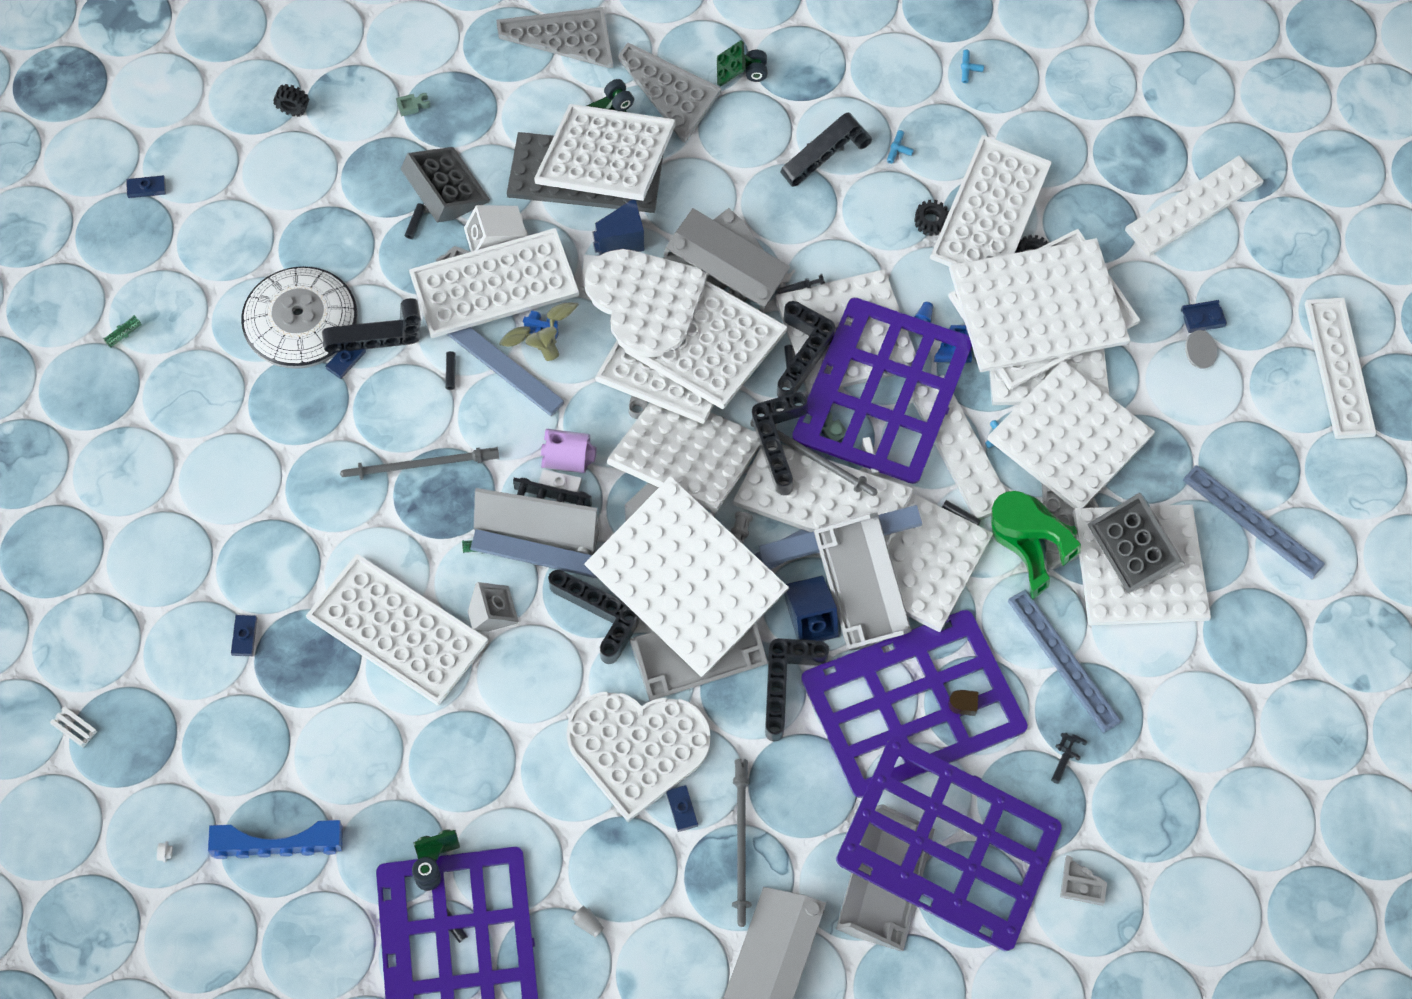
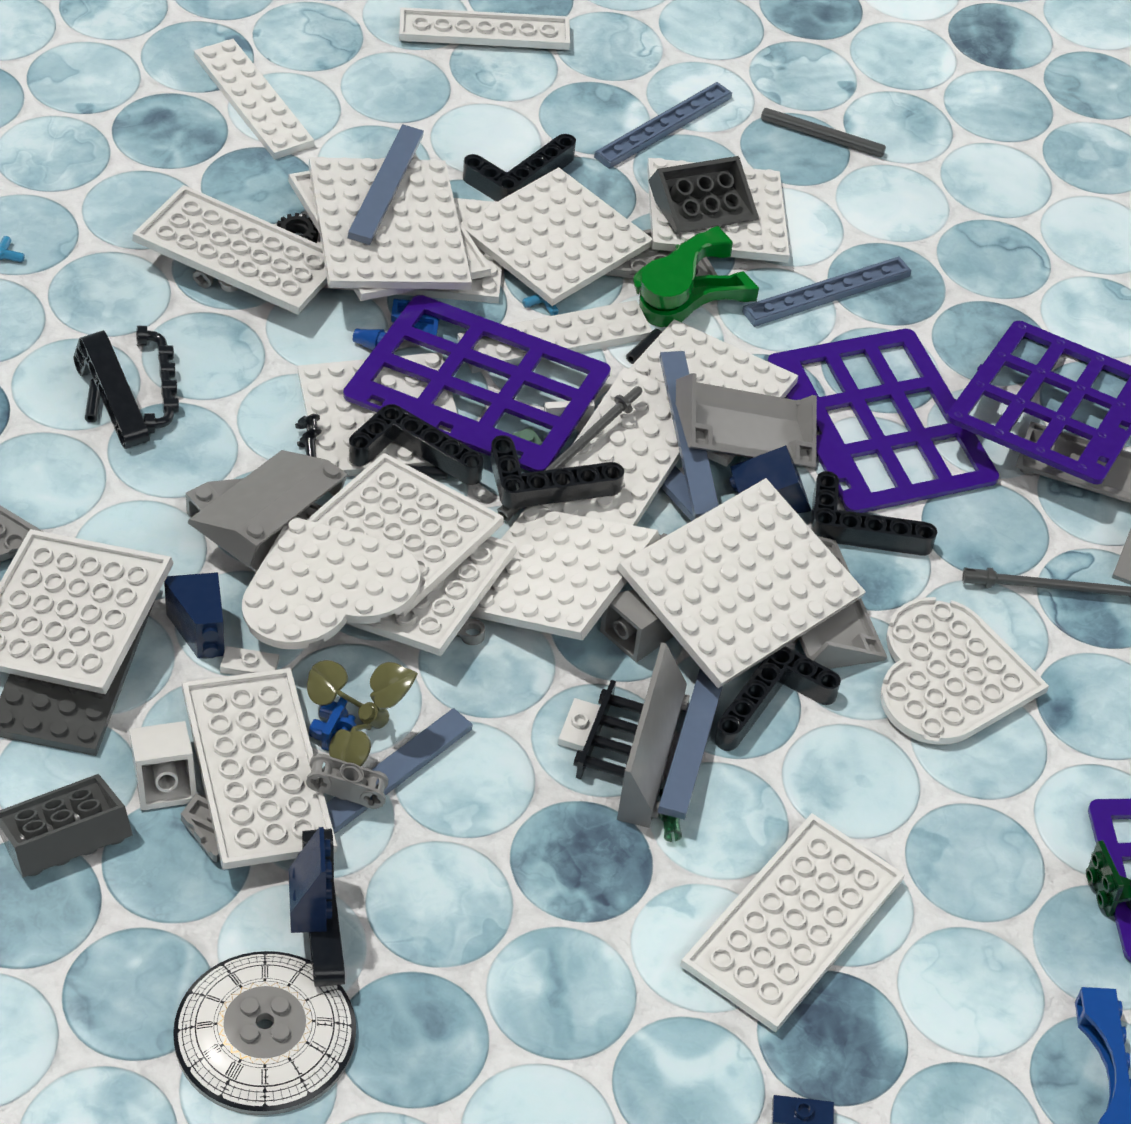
camera: 90 degrees left, 15 degrees down
dark blue plate [325,349,366,379] -> none
dark grey bar [340,446,499,480] -> none
black piece [404,203,426,239] -> none
black piece [445,351,456,390] -> none
light grey slope [468,582,519,632] -> none
lavender cylinder [541,429,596,473] -> none
dark blue plate [666,785,698,832] -> none
dark azure piece [887,130,914,164] -> none
black tyre [914,199,949,236] -> none
dark brown piece [948,690,979,716] -> none
black piece [1051,733,1087,784] -> none
light grey wing [1060,855,1107,906] -> none
dark blue plate [1181,300,1227,333] -> none
light grey piece [1185,330,1217,369] -> none
none -> black bar [136,325,179,433]
none -> dark blue slope [289,827,332,933]
none -> light grey piece [306,754,389,809]
none -> sand blue tile [347,124,424,245]
none -> black beam [463,134,576,202]
none -> dark grey axle [761,108,886,157]

